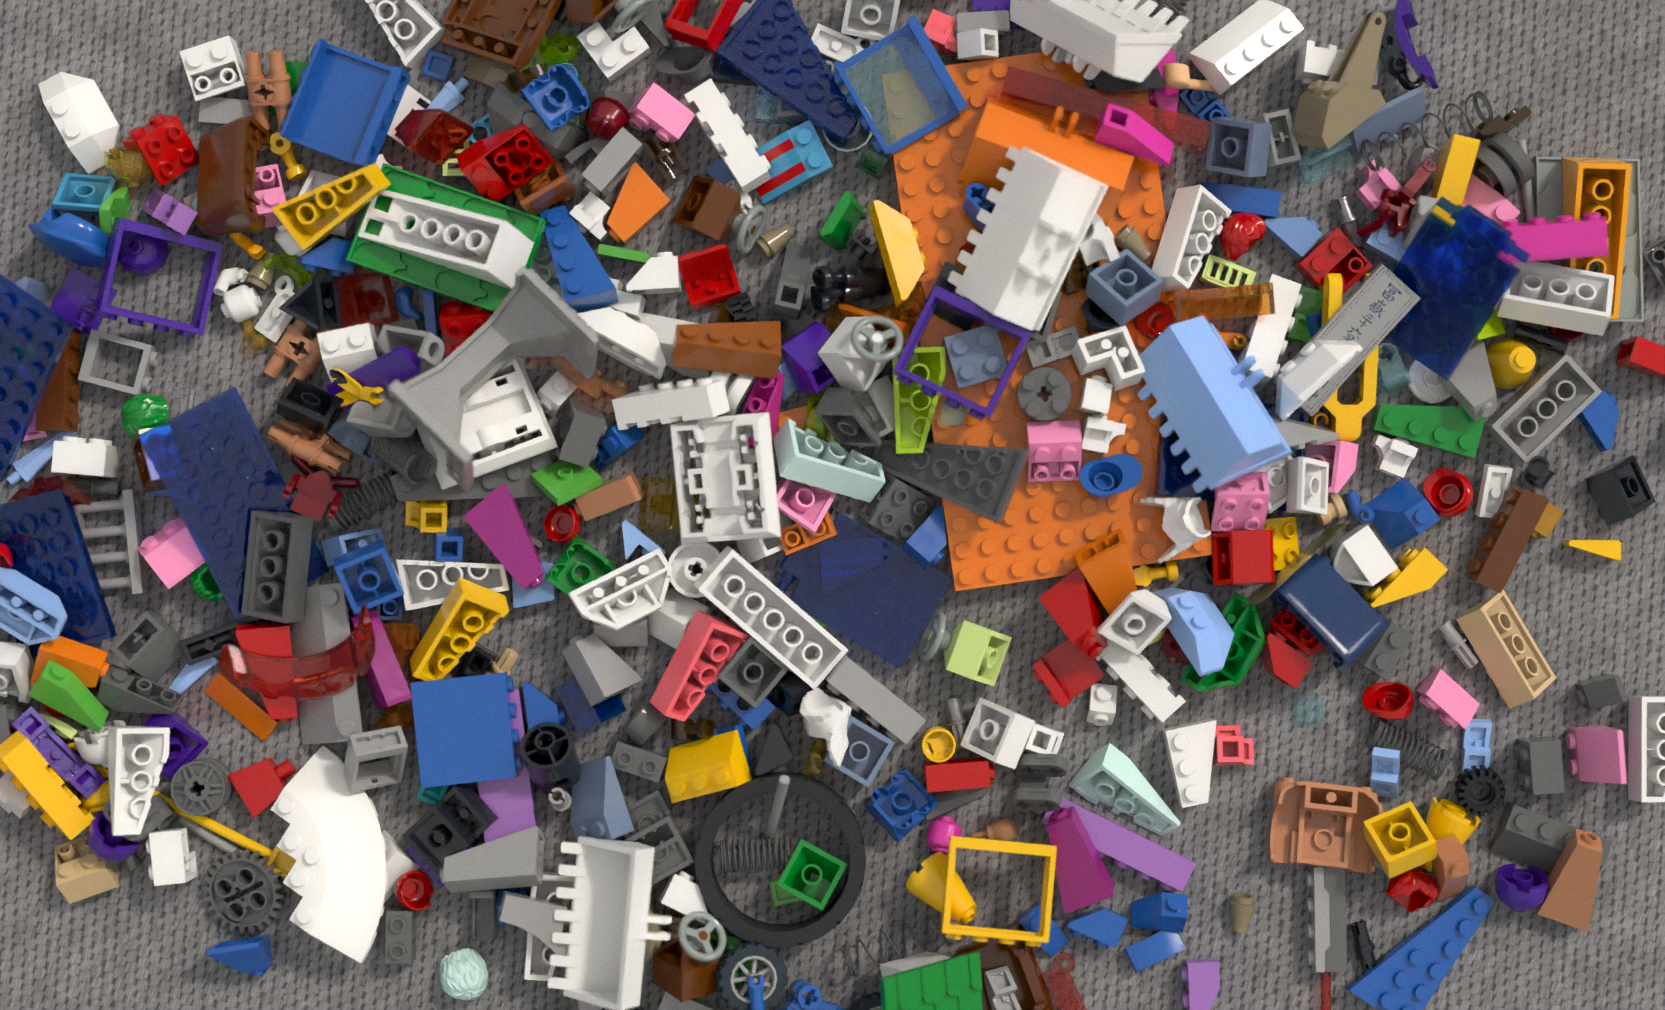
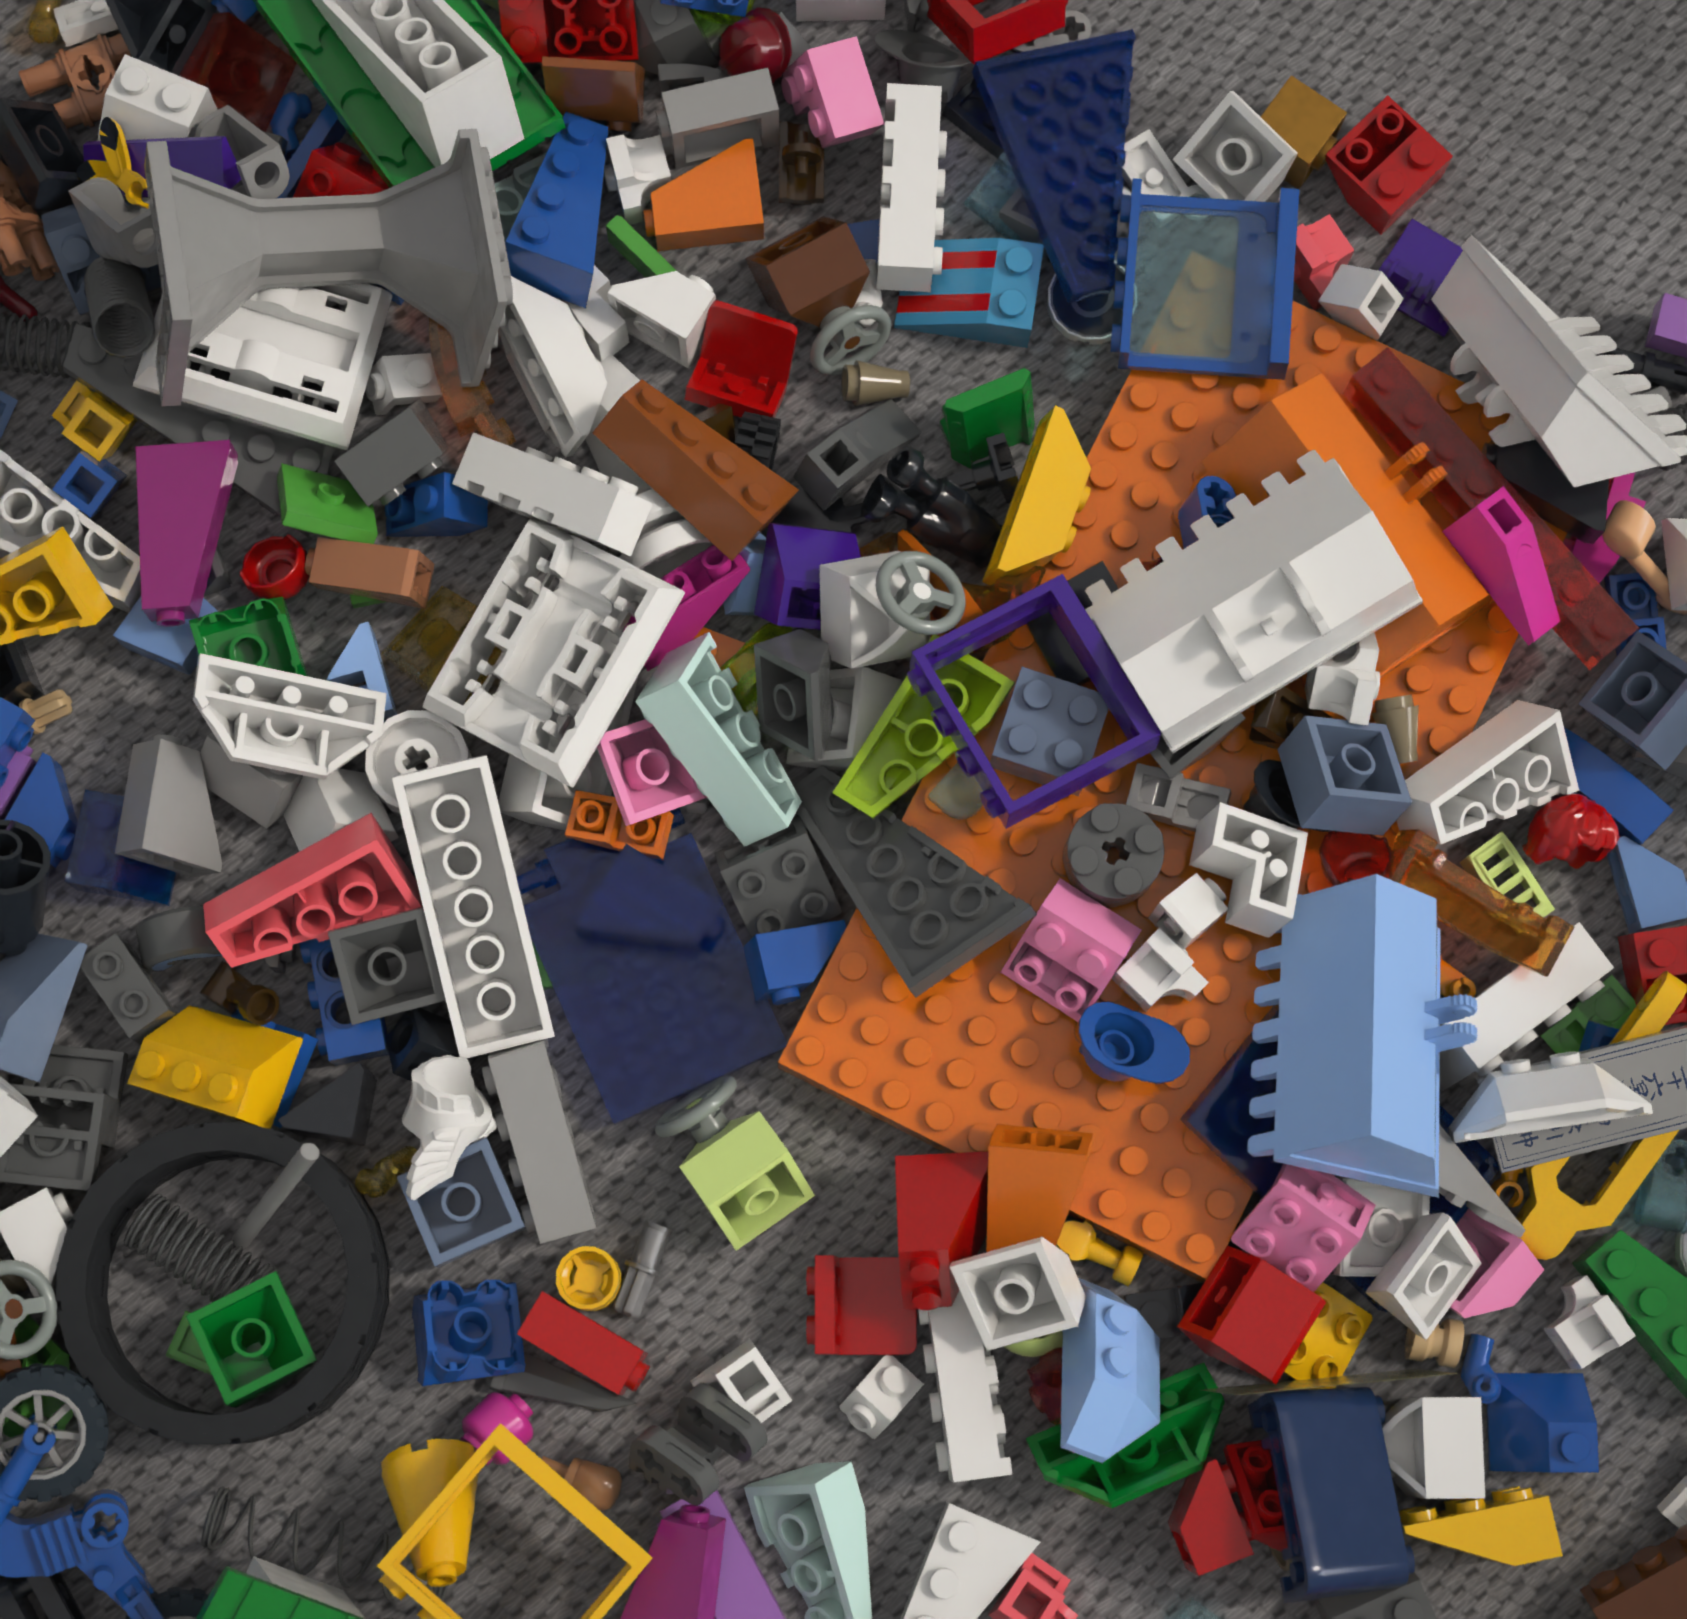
camera: 30 degrees right, 10 degrees down
clear green slope [858,148,889,179] -> none
light grey slope [957,10,1010,35] -> none
white brick [960,697,1035,769] -> none
white helmet [1140,497,1211,563] -> none
red hat [1422,467,1473,517] -> none

